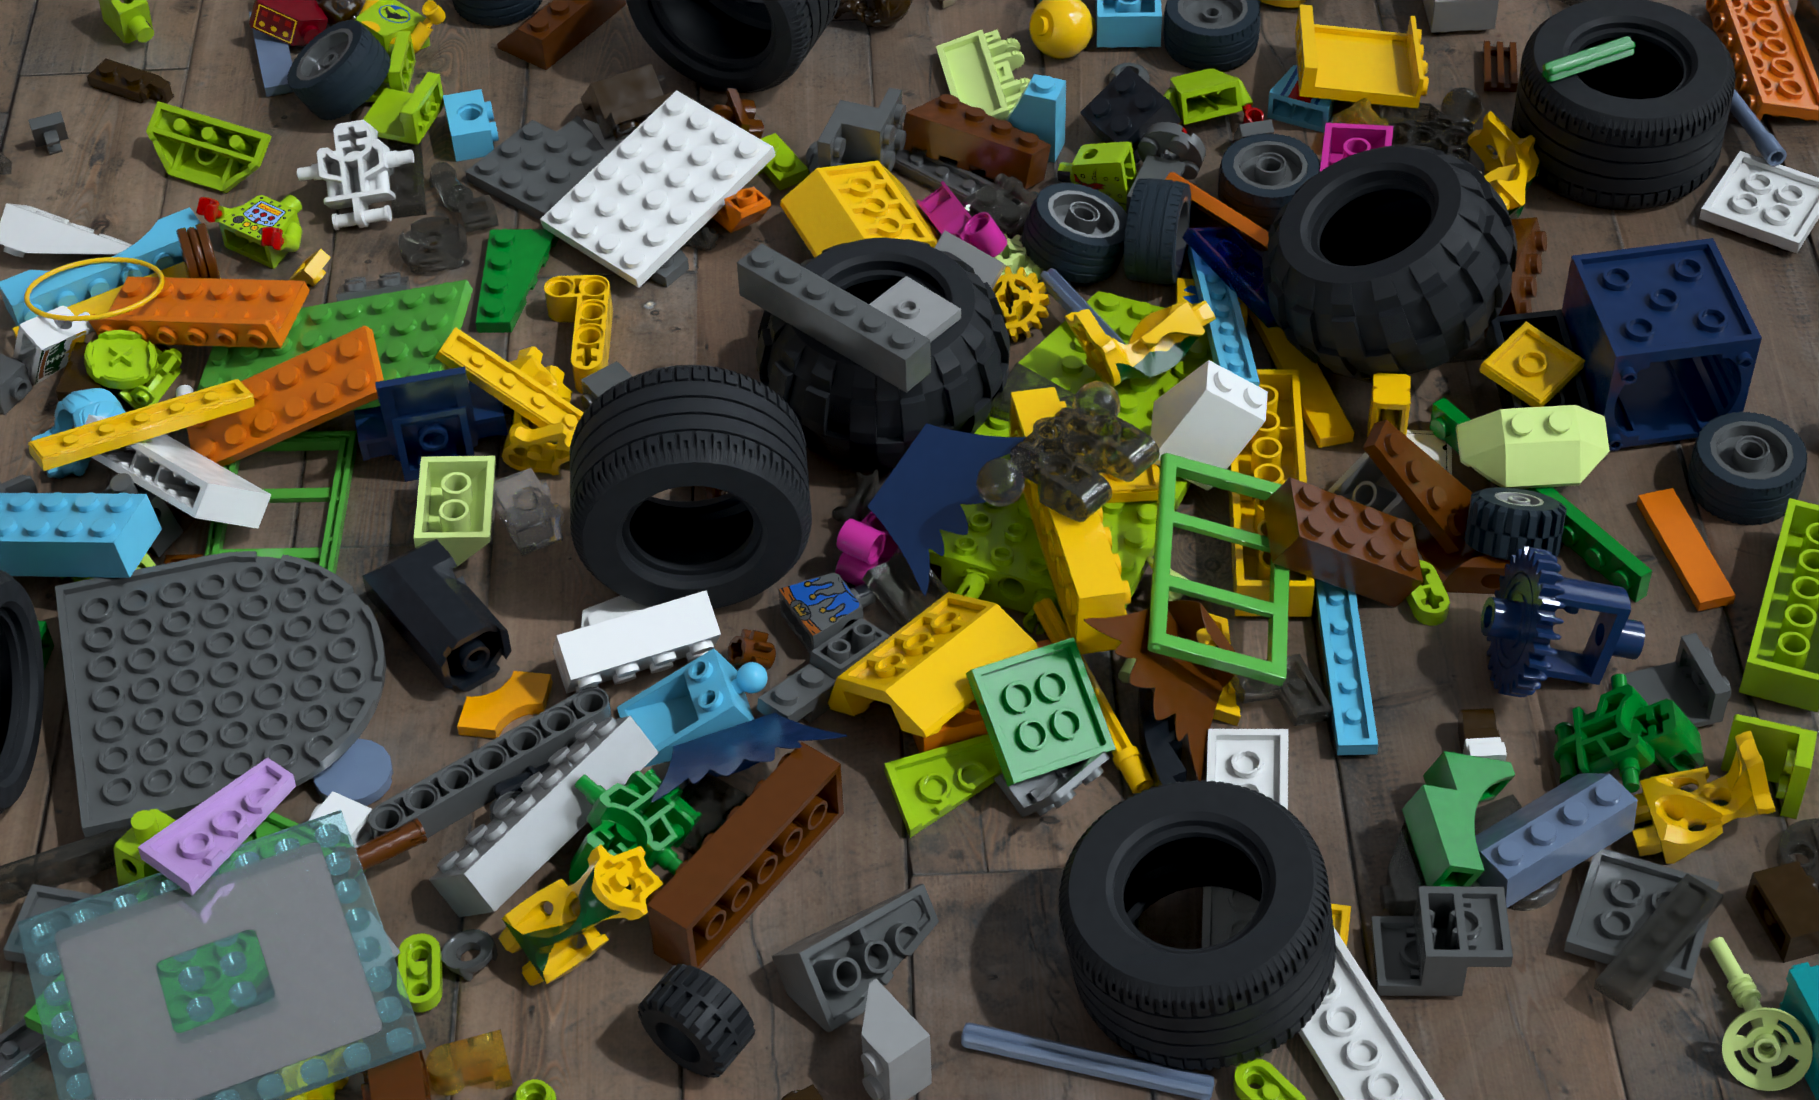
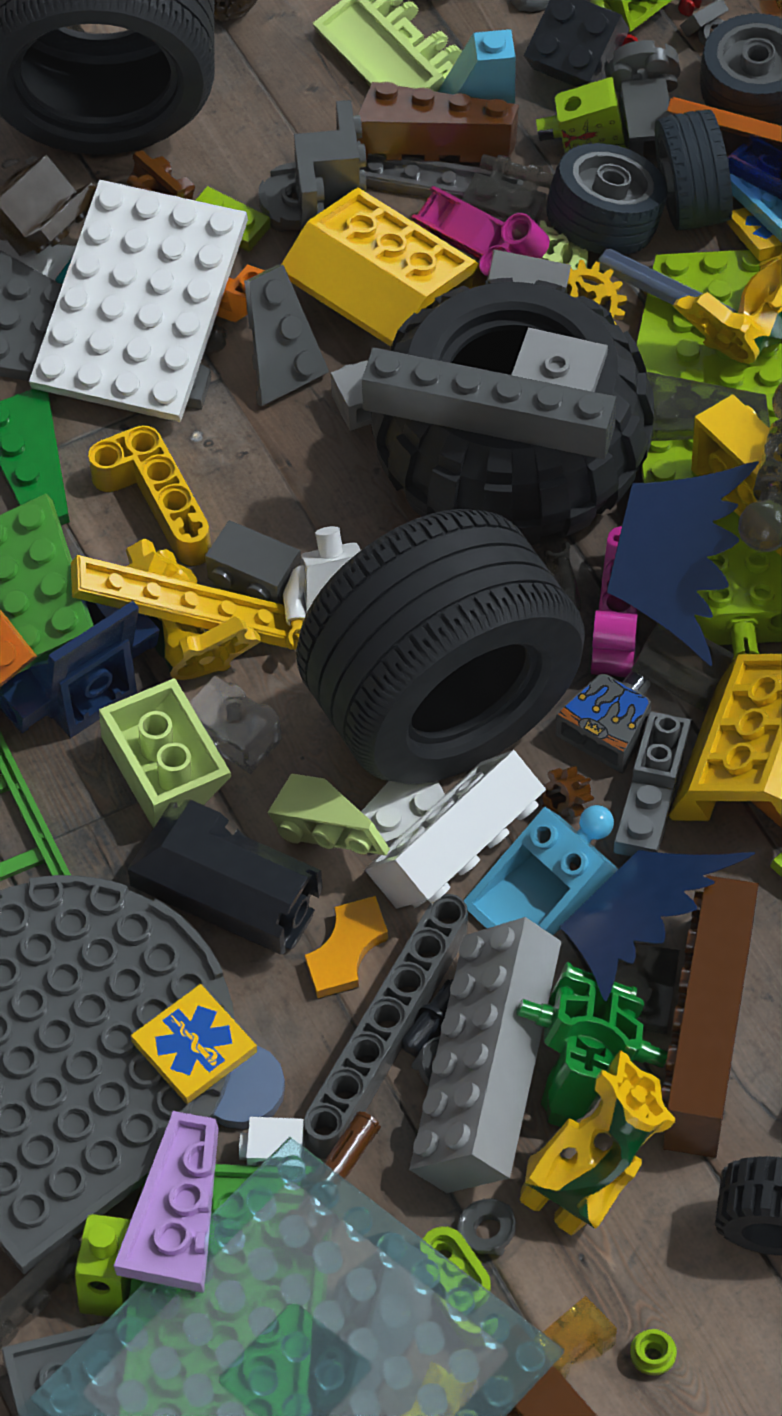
camera: 25 degrees left, 10 degrees up
none -> yellow tile [131,984,257,1104]
none -> dark grey wing [244,264,329,406]
none -> yellowish green slope [267,773,390,856]

